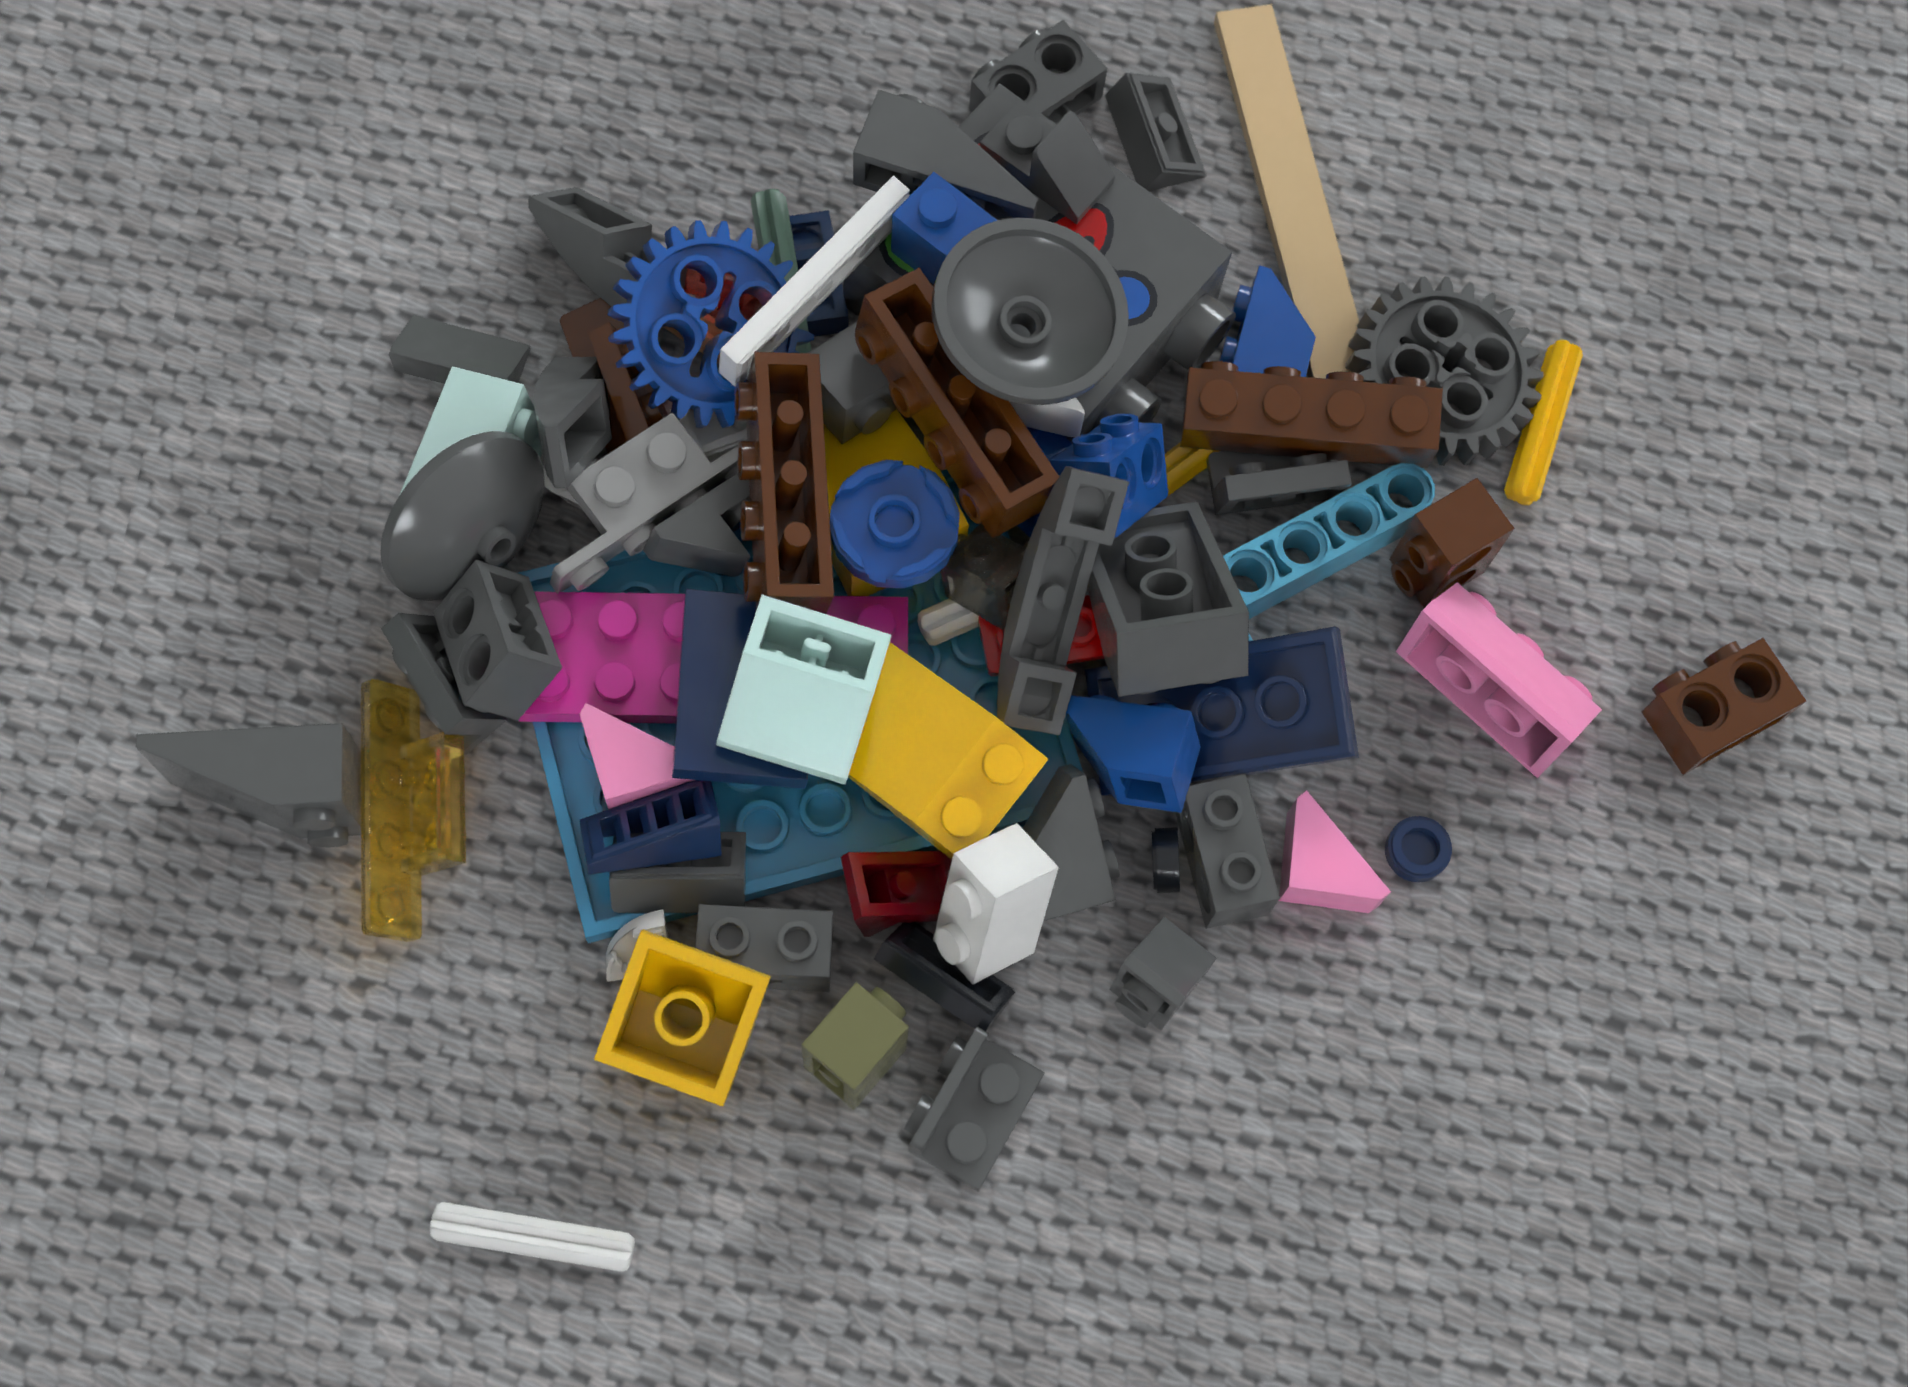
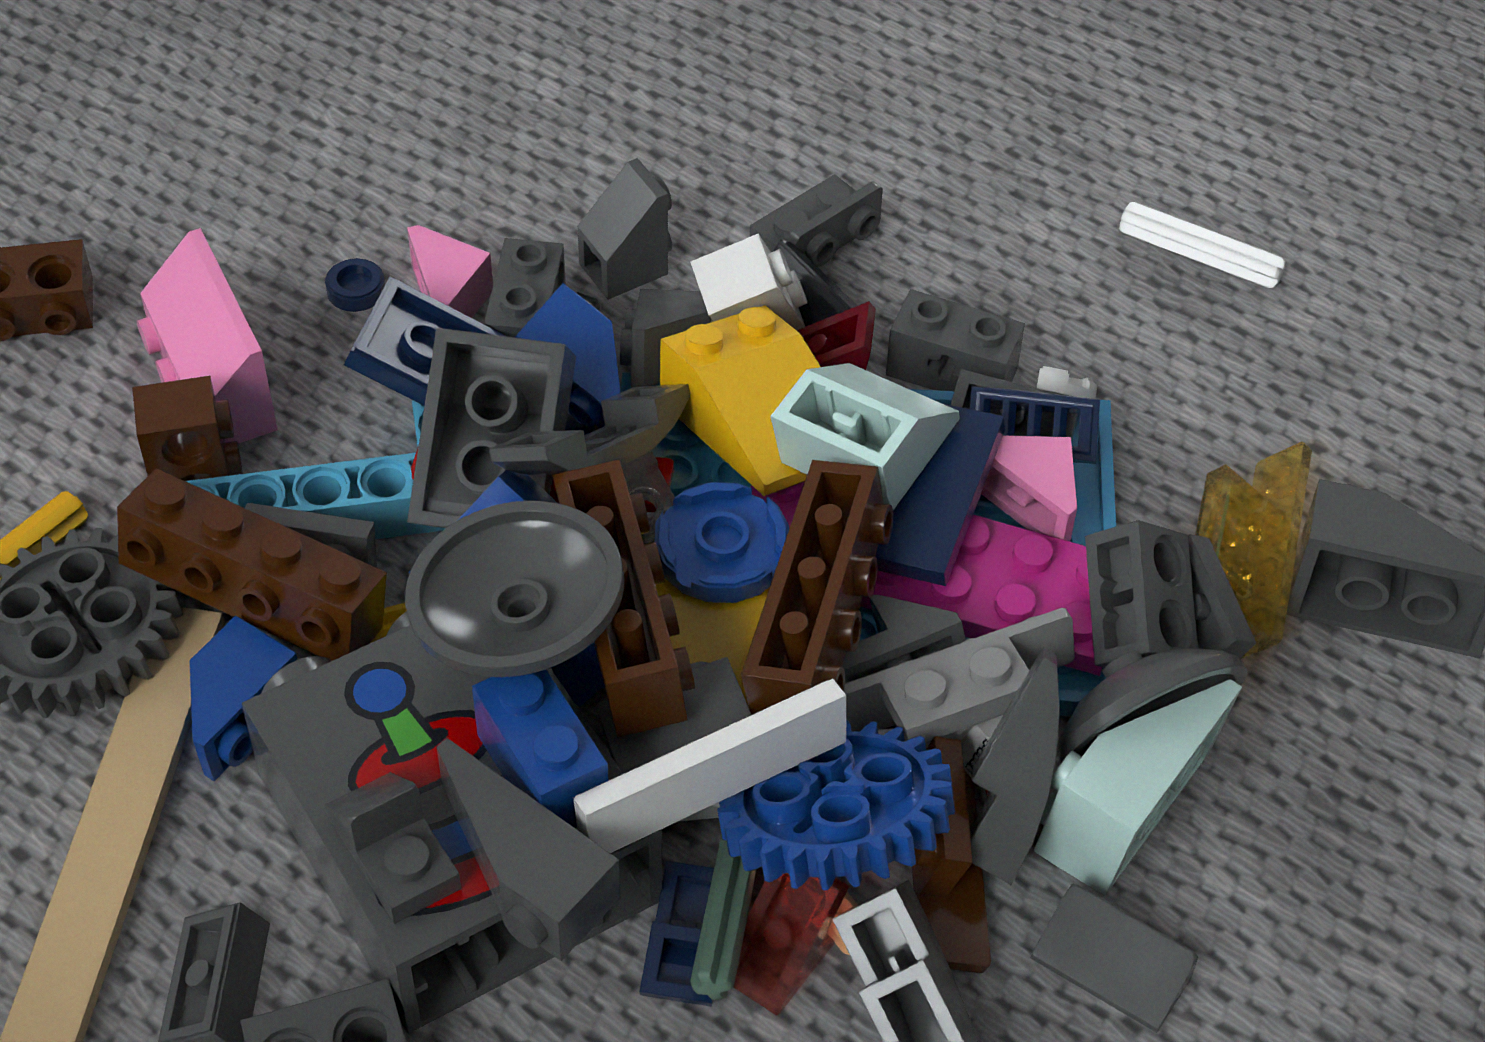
camera: 155 degrees left, 20 degrees down
yellow slope [594,929,771,1107] -> none
olive brick [801,982,909,1110] -> none

